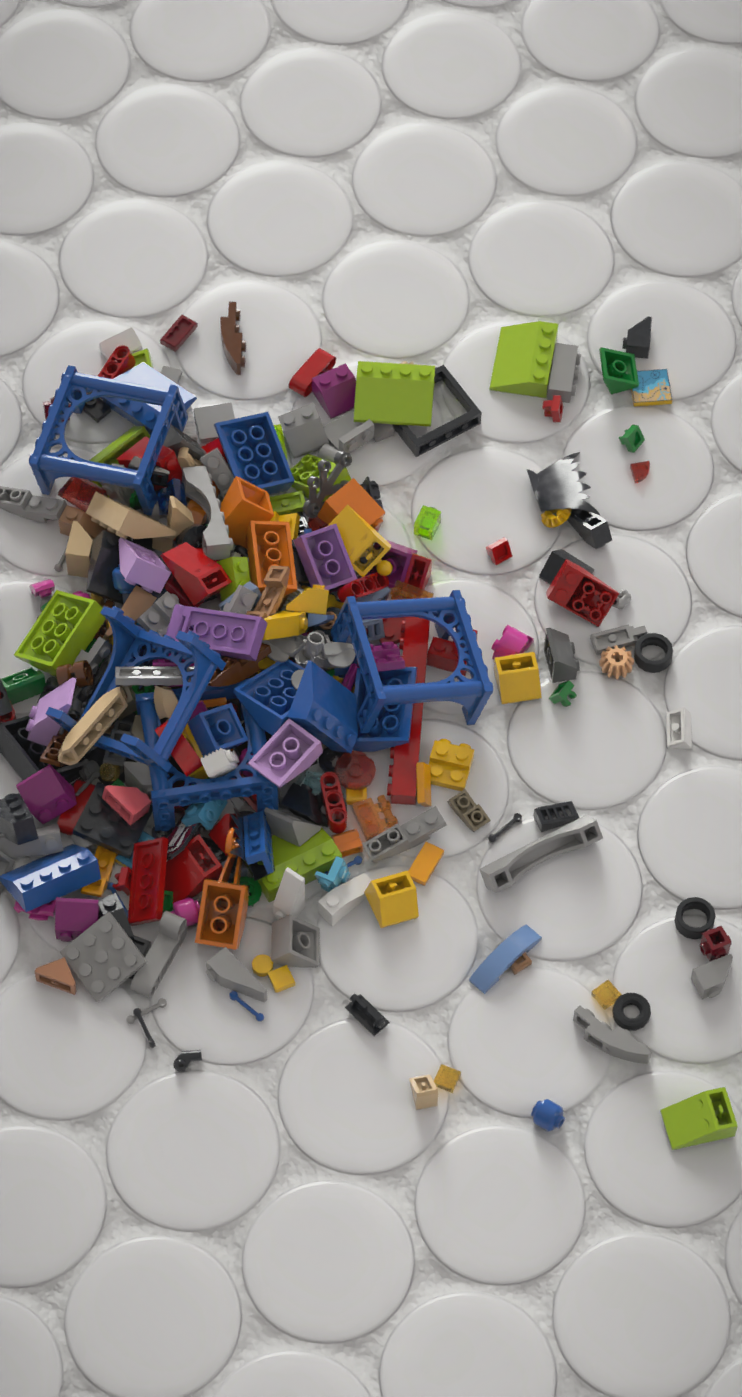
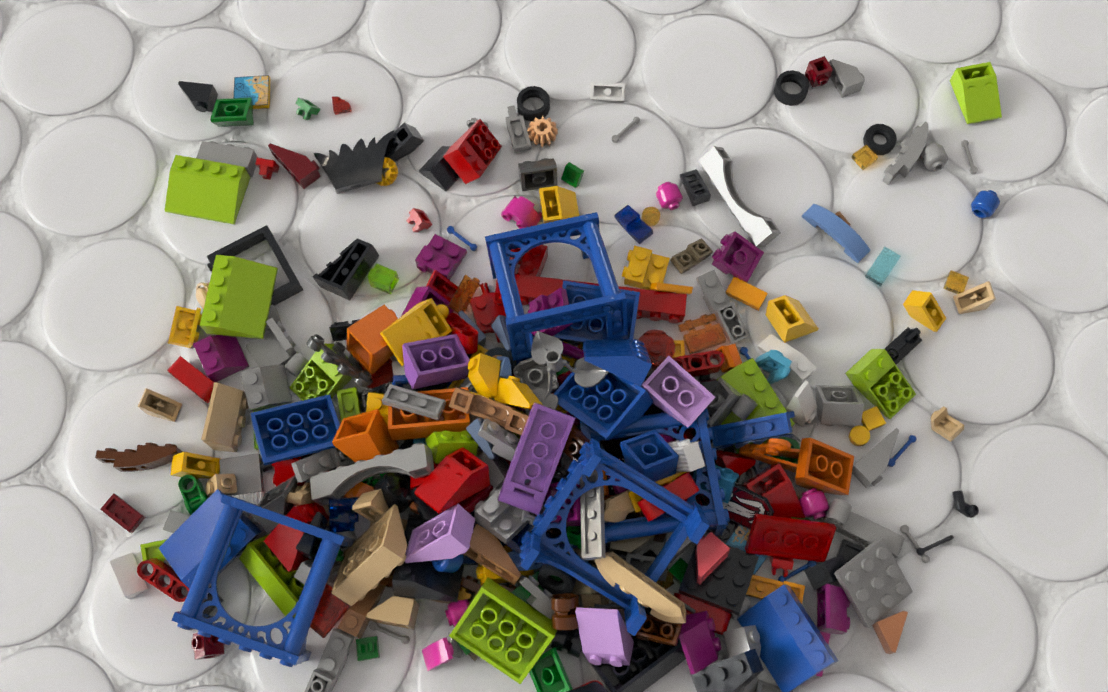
camera: 85 degrees left, 10 degrees up
black hinge [488,813,522,842] -> none
none -> tan slope [138,388,182,422]
none -> yellow bracket [168,306,202,348]
none -> yellow slope [170,452,220,479]
none -> green piece [178,475,209,515]
none -> tan slope [201,382,249,452]
none -> tan bracket [205,474,237,497]
none -> dark red slope [268,143,321,189]
none -> black wedge [313,238,379,301]
none -> green tile [356,636,380,661]
none -> light grey tile [382,384,446,421]
none -> magenta plate [415,234,467,280]
none -> blue hinge [447,226,477,251]
none -> light grey hinge [612,117,640,143]
none -> clear blue slope [614,205,653,244]
none -> clear yellow tile [642,207,660,226]
none -> dark pink head [656,182,683,210]
none -> magenta plate [712,231,764,283]
none -> light grey beam [731,393,758,420]
none -> lime slope [845,349,916,419]
none -> clear light blue tile [865,247,901,286]
none -> yellow slope [903,290,946,332]
none -> light grey head [920,143,948,171]
none -> tan bracket [931,406,964,442]
none -> light grey hinge [961,140,978,174]

